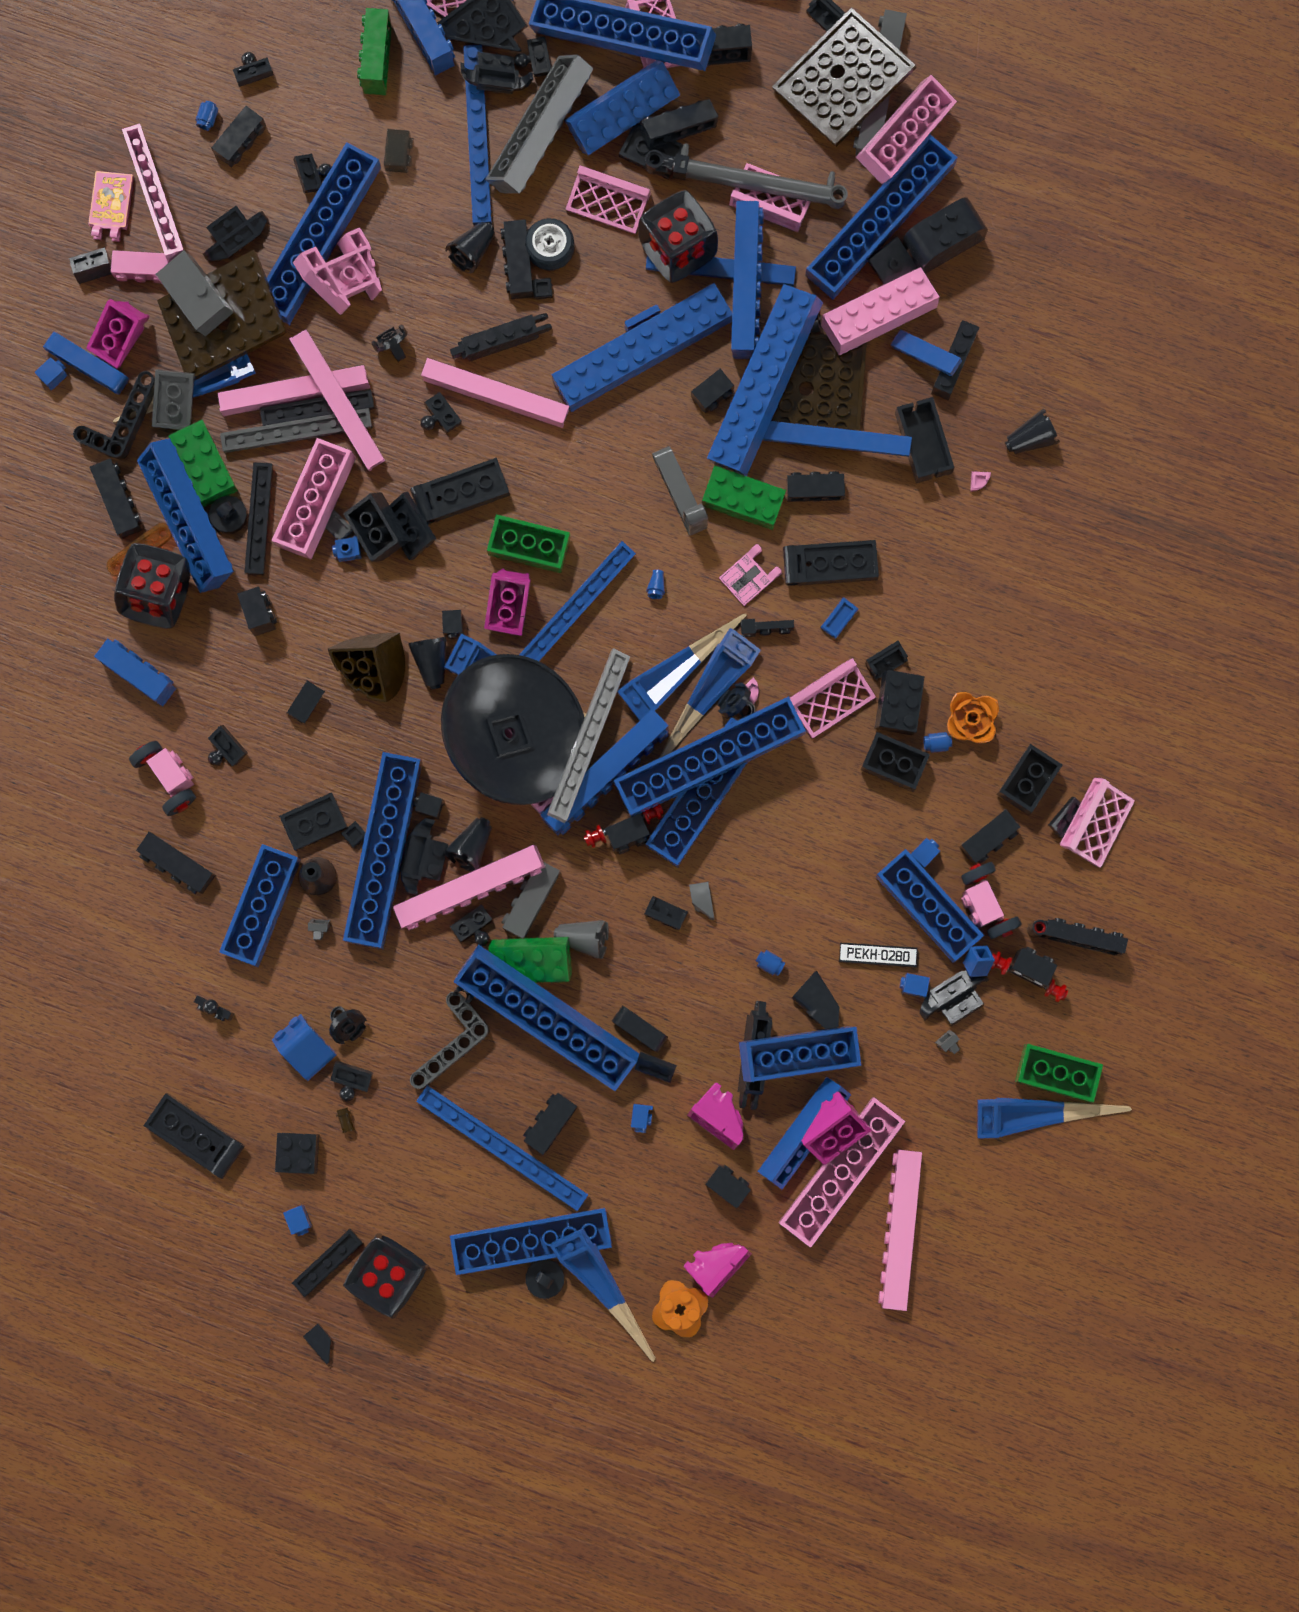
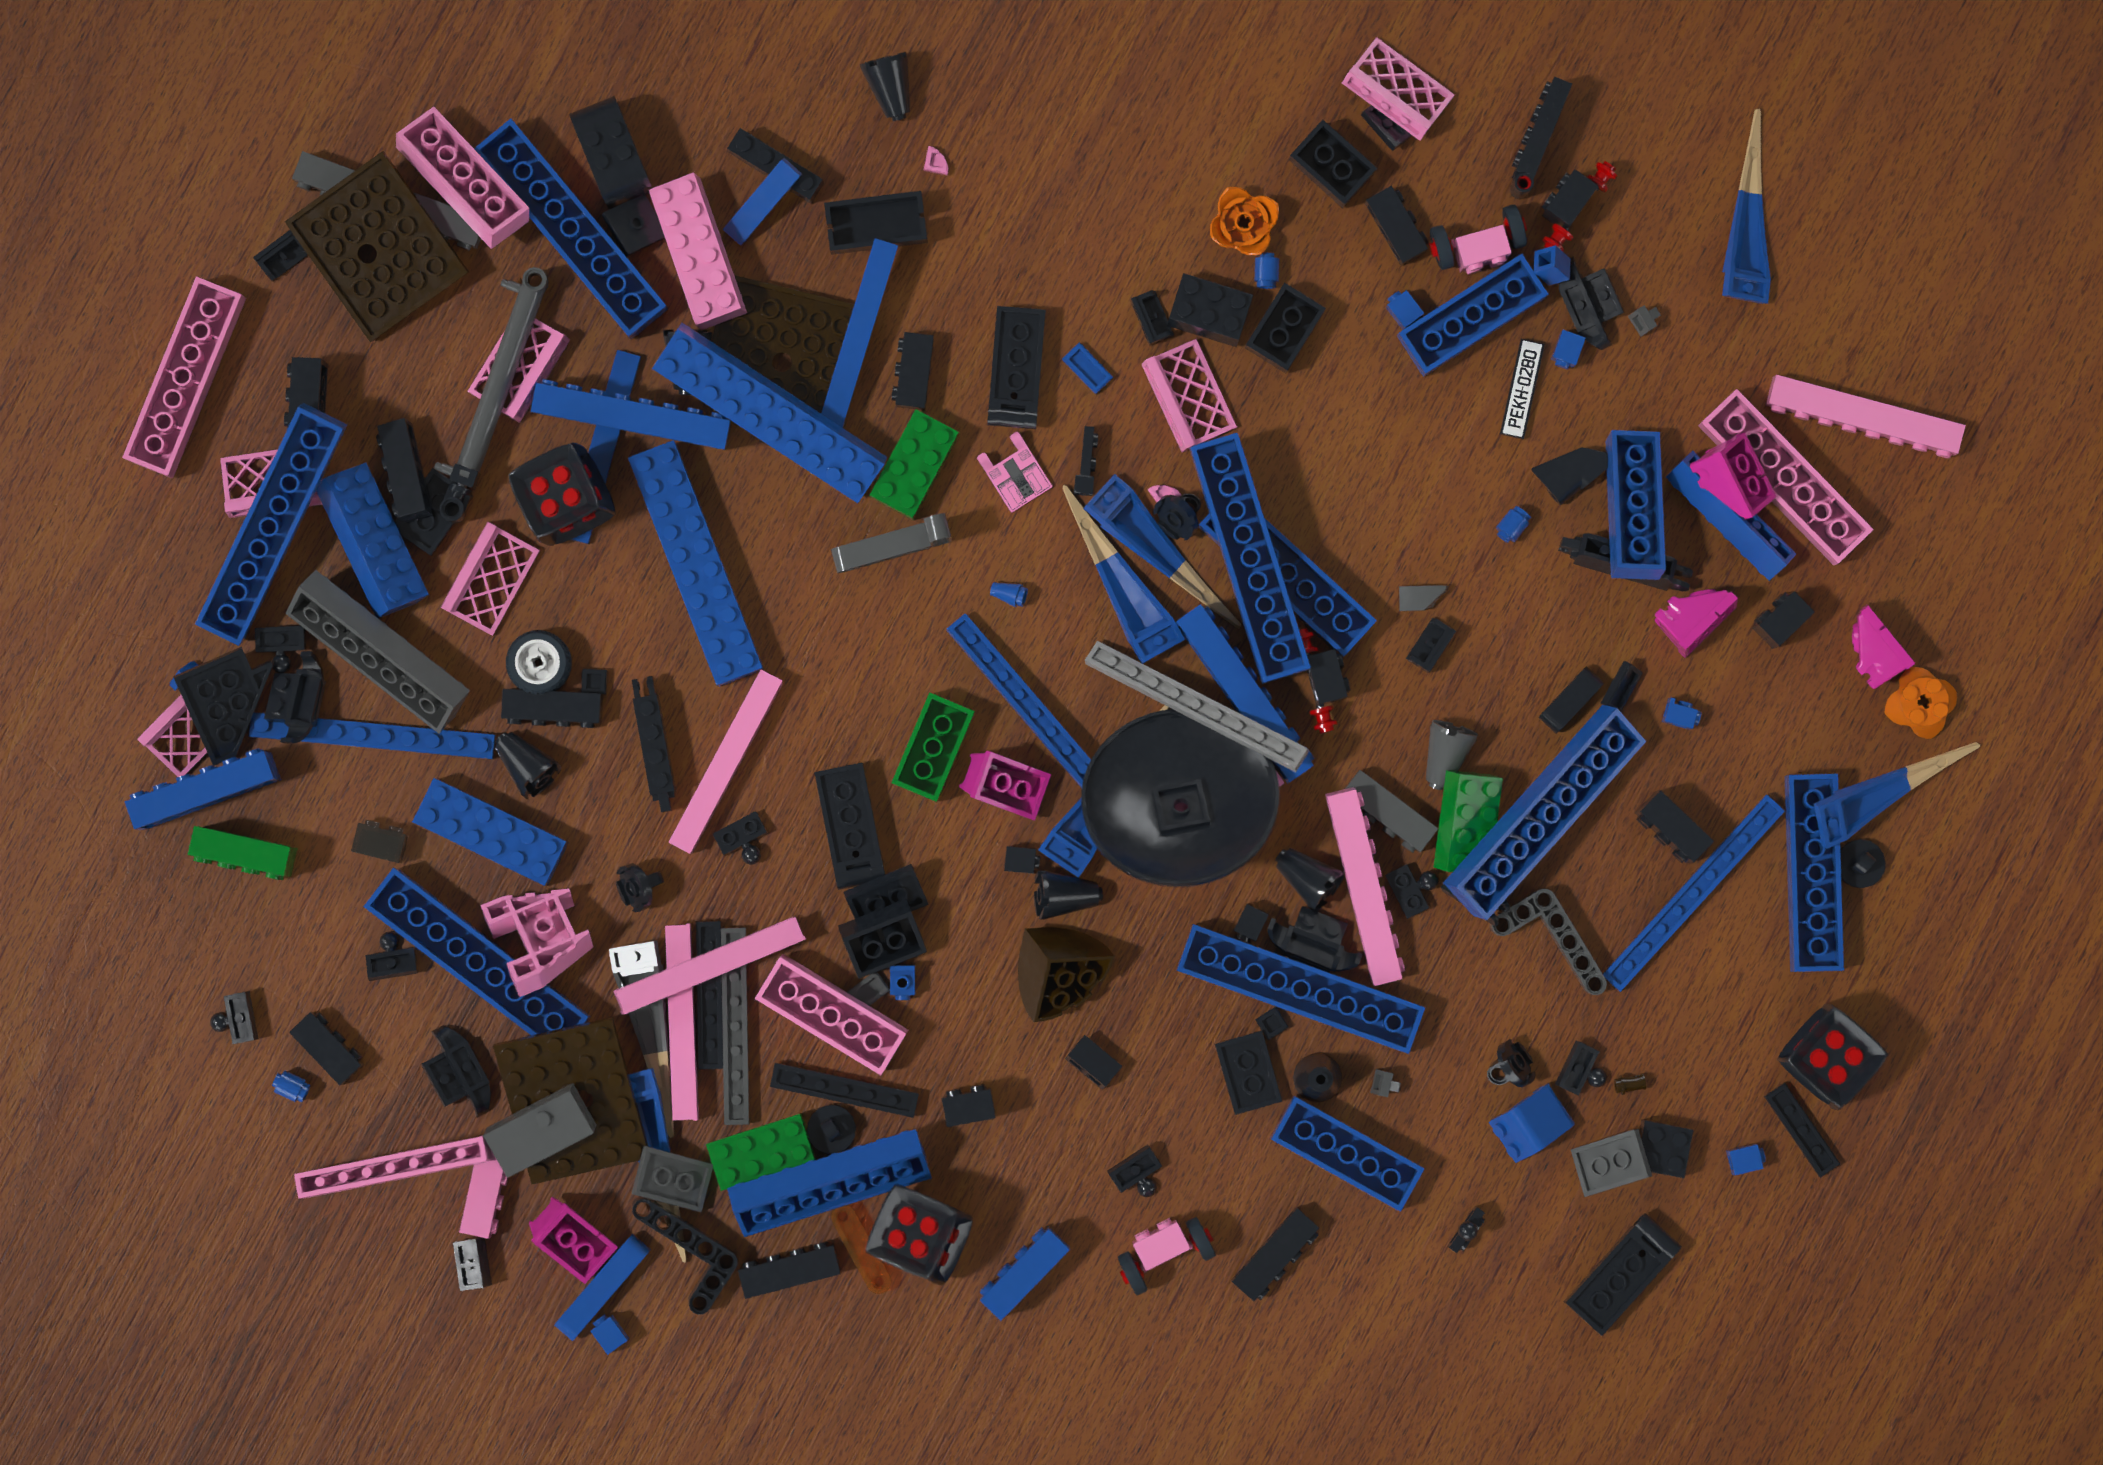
camera: 85 degrees left, 5 degrees up
bright pink tile [88,171,134,242] -> none
black tile [303,1323,331,1364] -> none
blue tile [624,305,660,332] -> none
black brick [691,368,735,413] -> none
green brick [1015,1044,1103,1103] -> none
none -> blue brick [412,778,569,886]
none -> dark grey plate [609,941,674,1138]
none -> dark grey plate [1571,1129,1652,1197]

